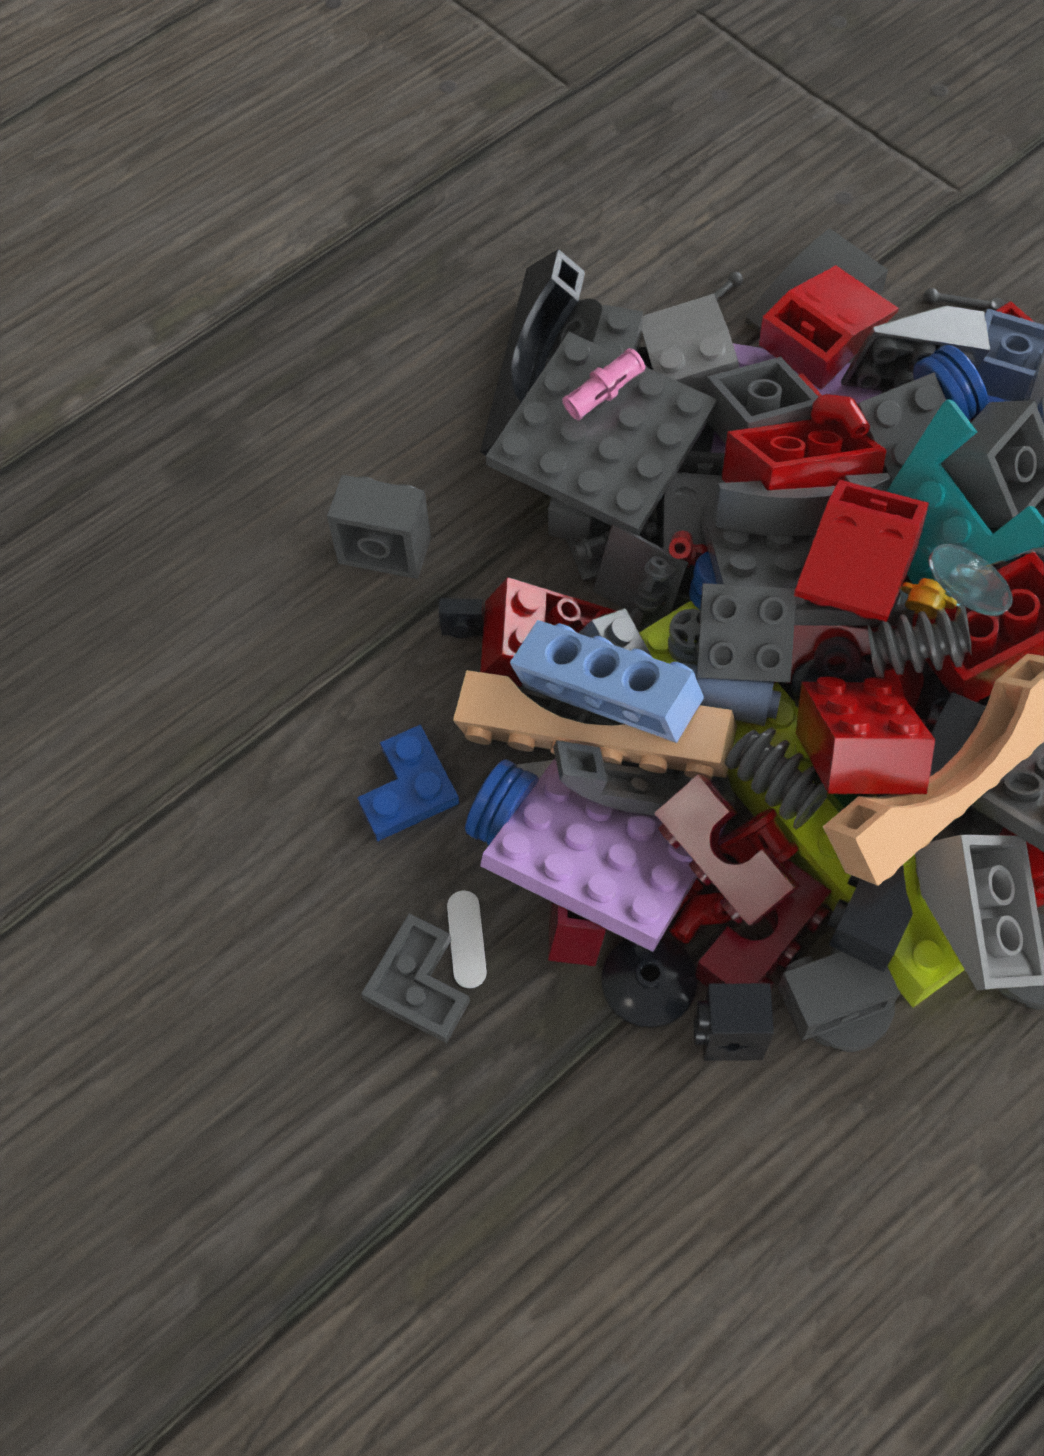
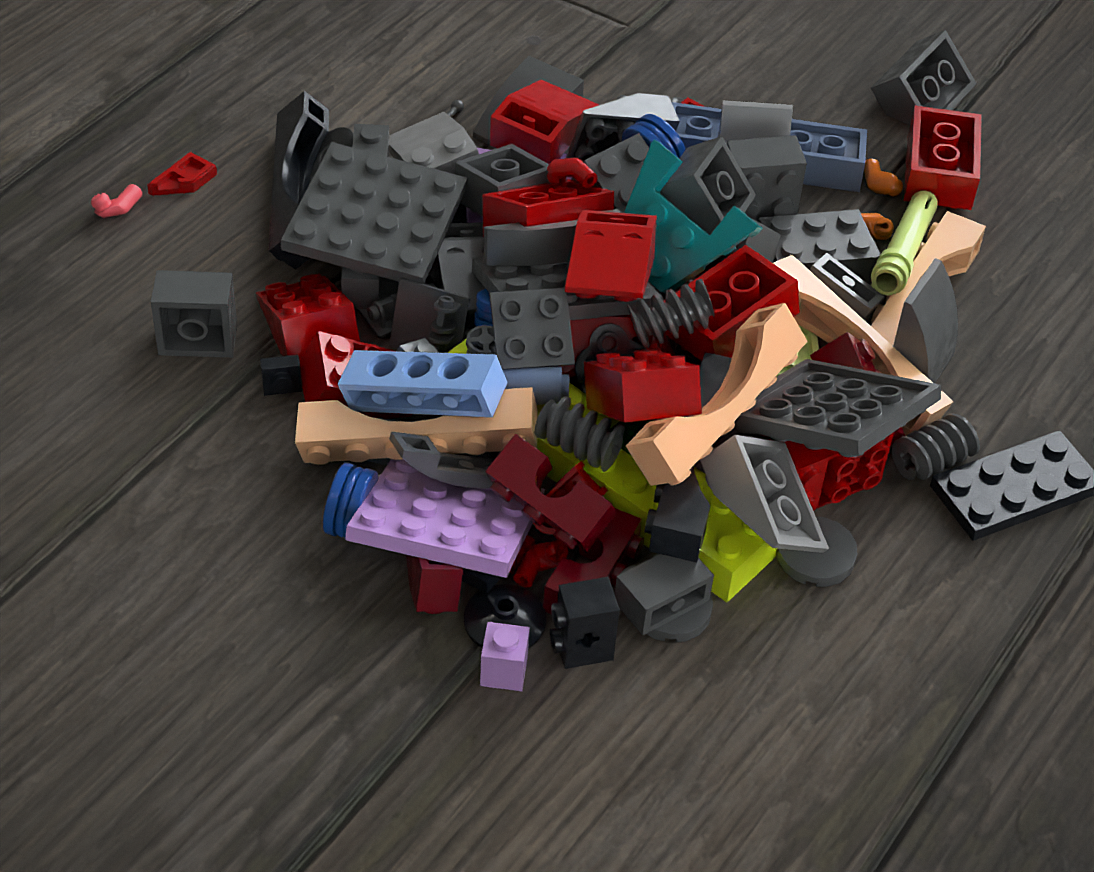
camera: 20 degrees left, 15 degrees down
blue plate [357,725,460,841] -> none
dark grey plate [361,913,470,1044] -> none
white sticker [447,890,487,988] -> none
bright pink pin [562,348,645,421] -> none
red arm [669,530,708,568] -> none
light orange plate [901,578,957,619] -> none
clear light blue dish [929,544,1013,616] -> none
none -> coral arm [91,184,143,218]
none -> red tile [147,152,217,196]
none -> red slope [256,274,360,360]
none -> lavender brick [480,622,530,691]

